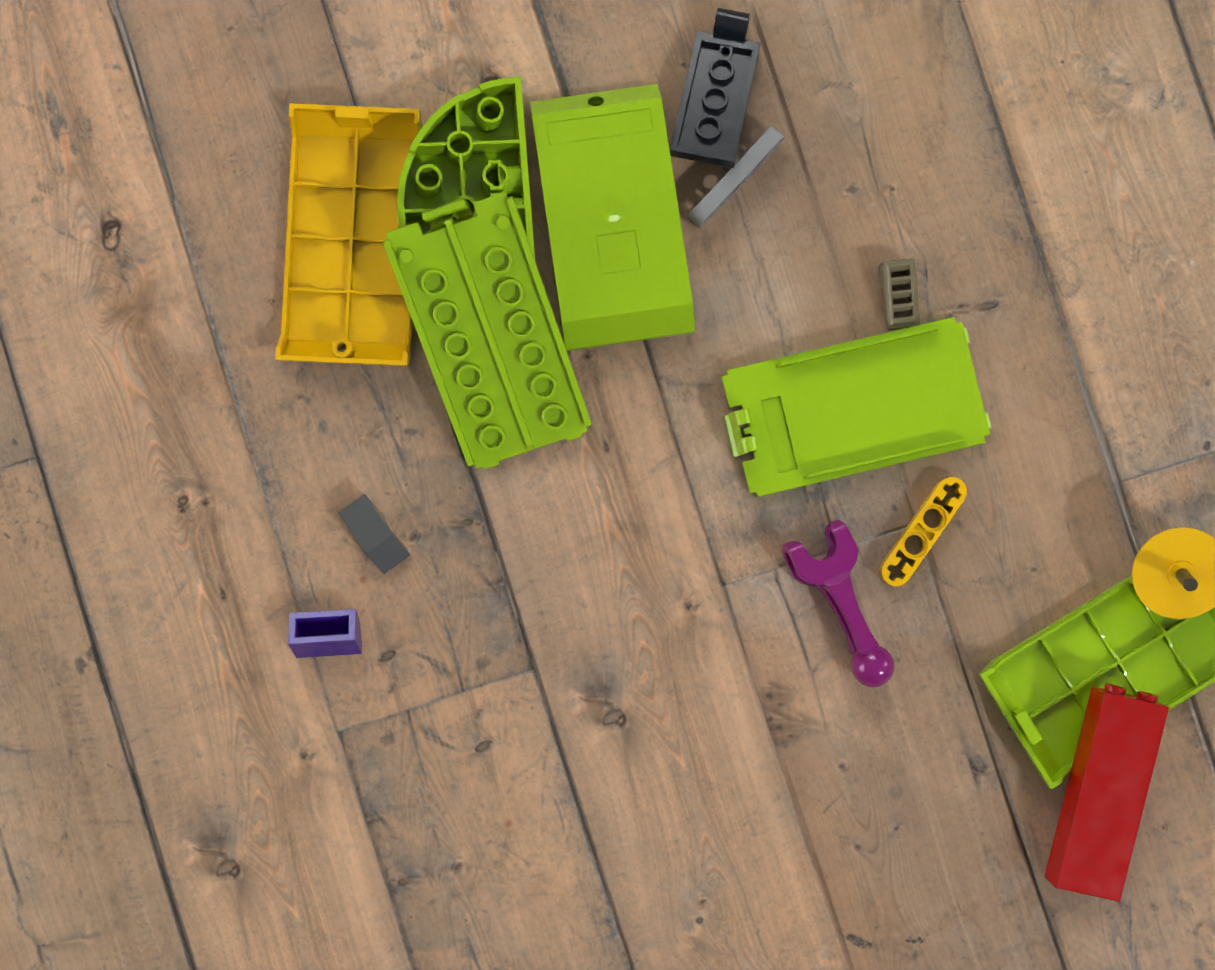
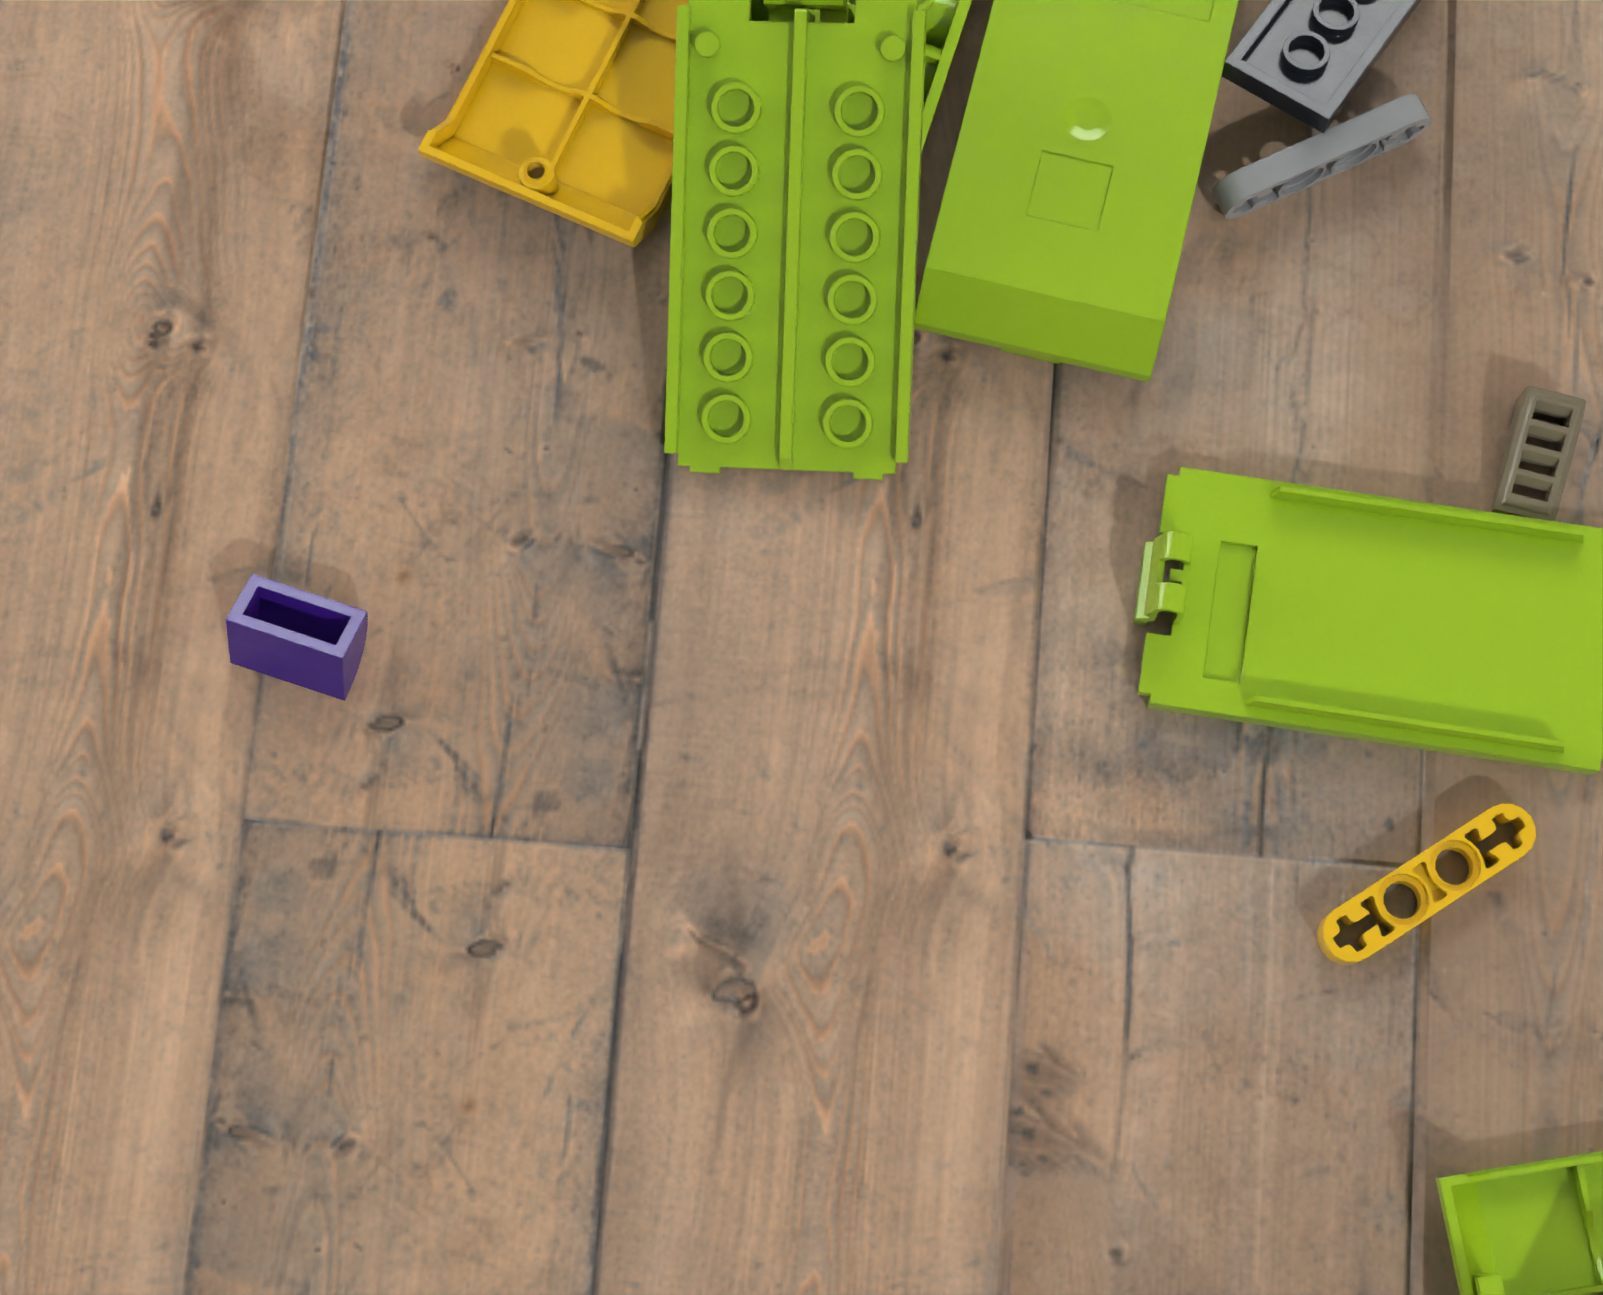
camera: 30 degrees right, 10 degrees down
dark grey slope [338,494,410,574] -> none
magenta piece [782,520,894,687] -> none

